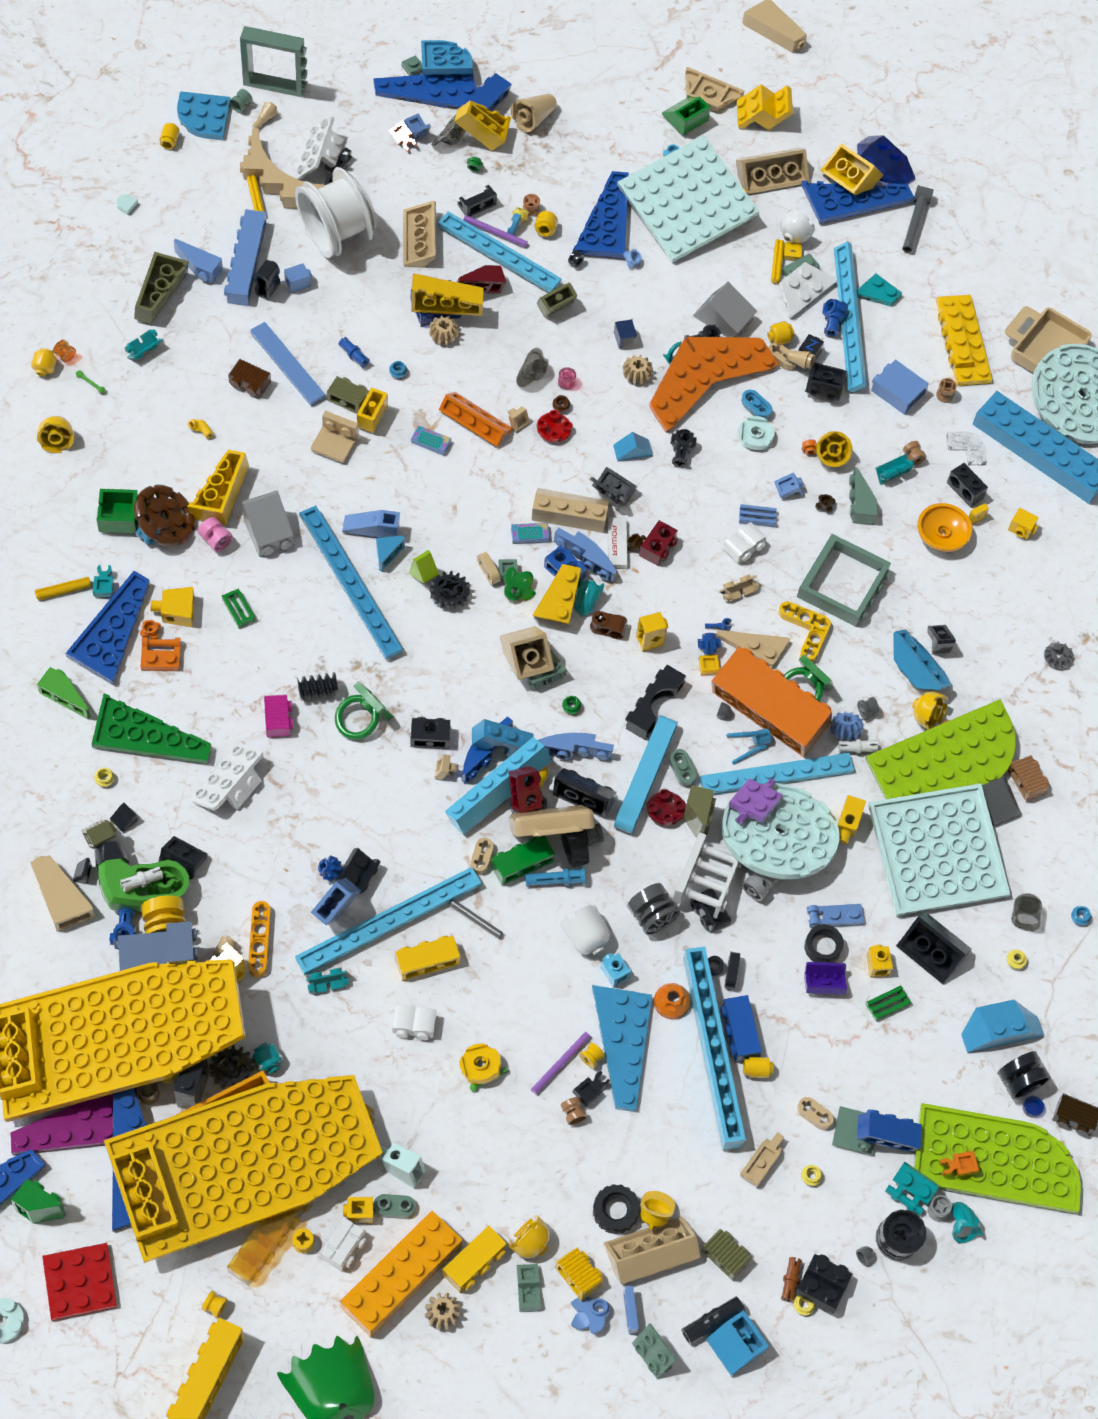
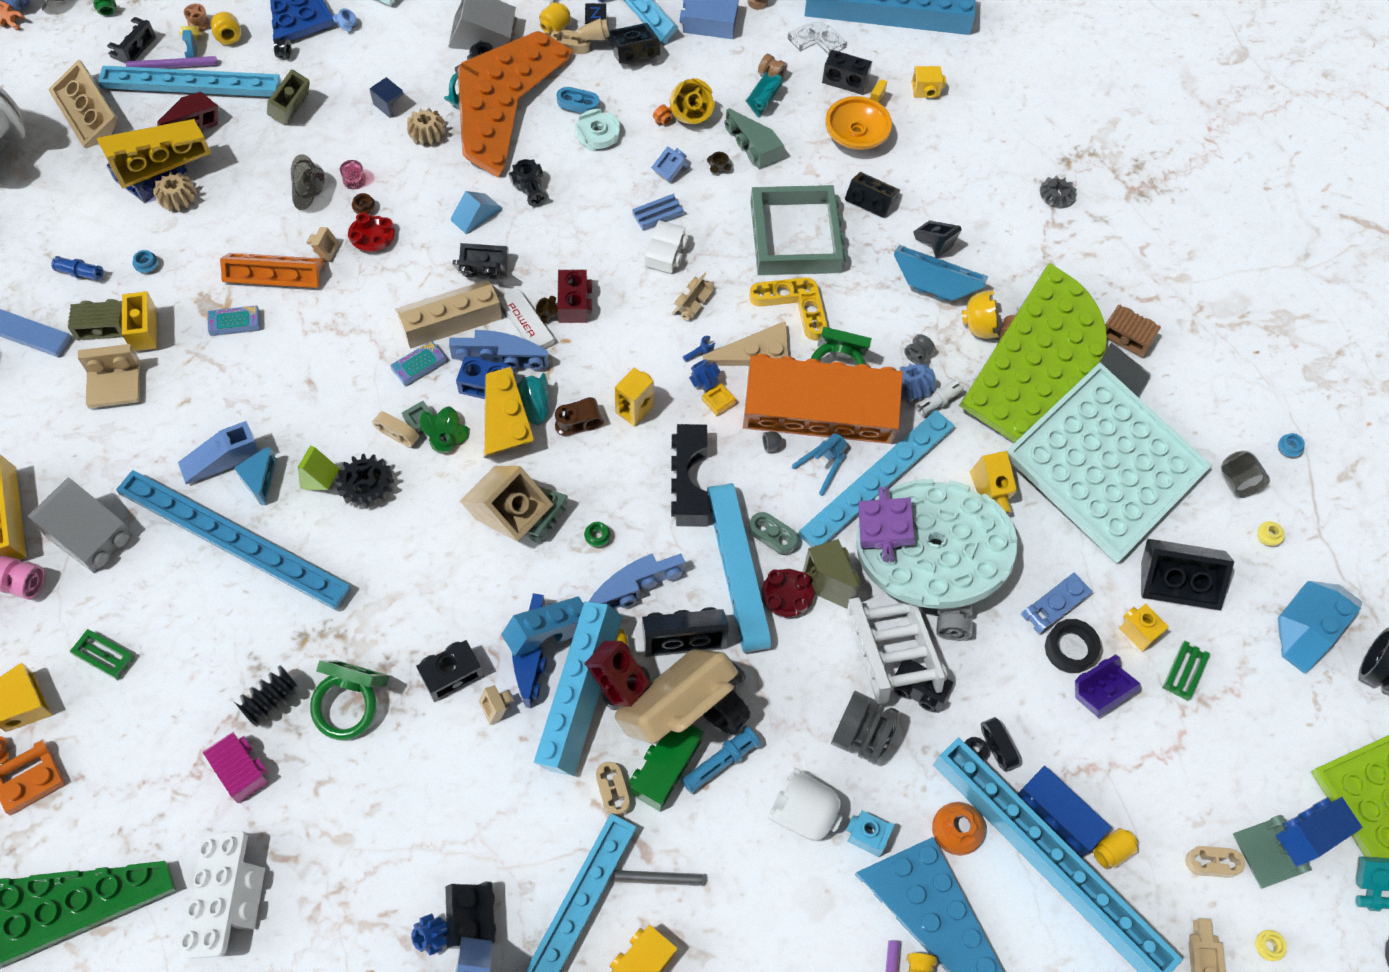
camera: 30 degrees left, 0 degrees up
none -> black bracket [845,172,900,217]

